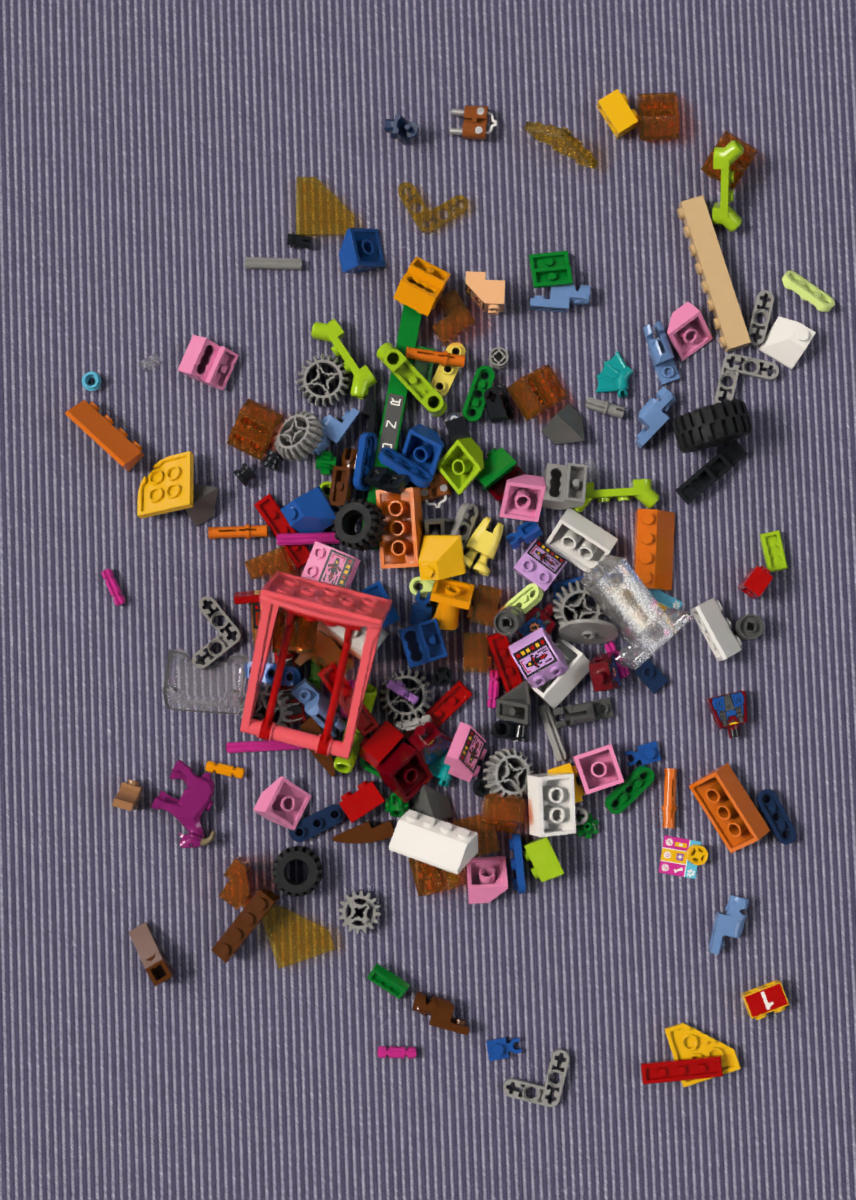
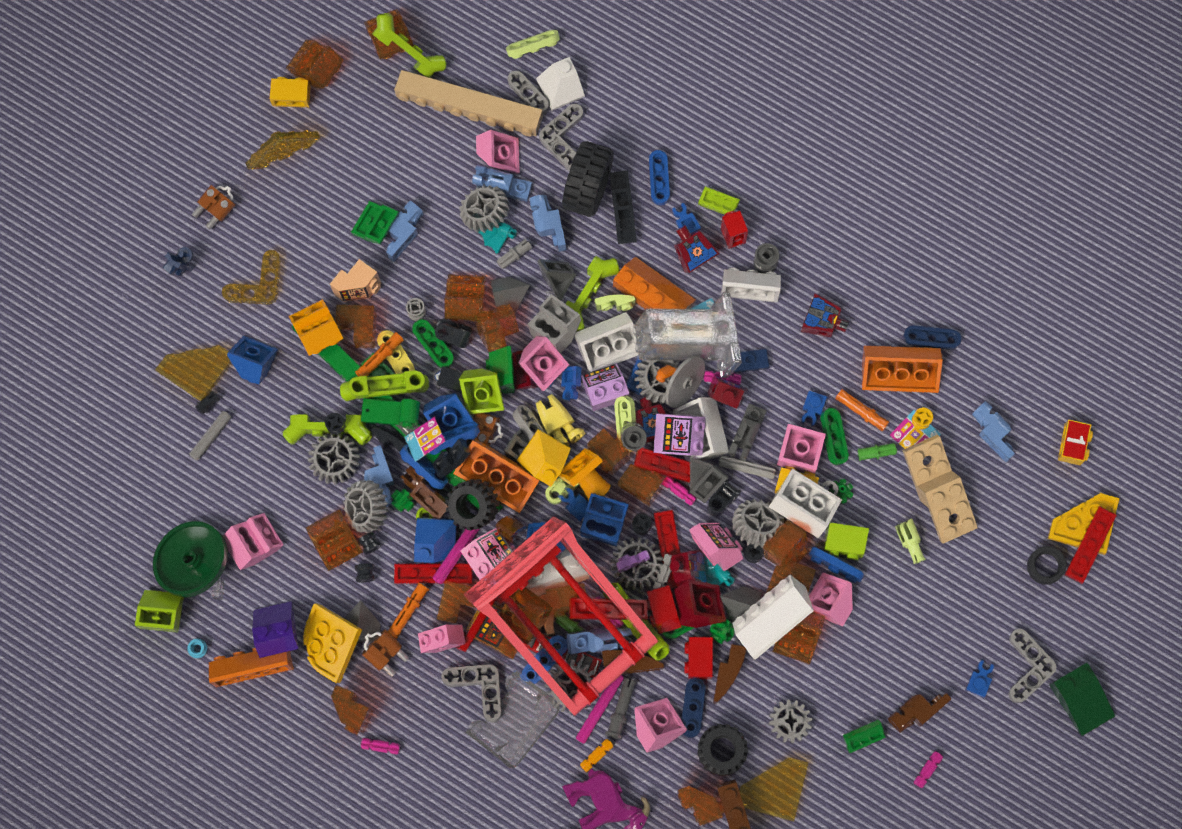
camera: 55 degrees left, 10 degrees down
none -> lime slope [135,590,184,633]
none -> dark green dish [153,521,228,597]
none -> dark purple slope [252,601,298,658]
none -> black wheel [325,413,346,435]
none -> clear orange piece [331,685,373,735]
none -> green door [361,399,420,429]
none -> dark orange piece [362,629,409,677]
none -> sticker [405,417,445,462]
none -> bright pink brick [418,625,465,653]
none -> light grey gear [459,184,510,233]
none -> clear orange brick [474,304,519,352]
none -> reddish brown slope [496,515,527,543]
none -> dark grey slope [537,259,576,301]
none -> yellowish green slope [595,295,635,312]
none -> dark grey pin [605,678,636,740]
none -> blue plate [649,150,670,205]
none -> orange arm [656,365,677,382]
none -> blue plate [672,203,701,233]
none -> torso [674,225,719,273]
none -> bright green axle [858,443,897,461]
none -> yellowish green arm [895,518,926,564]
none -> tan bracket [902,435,978,544]
none -> black tyre [1027,546,1067,585]
none -> dark green slope [1049,663,1115,737]

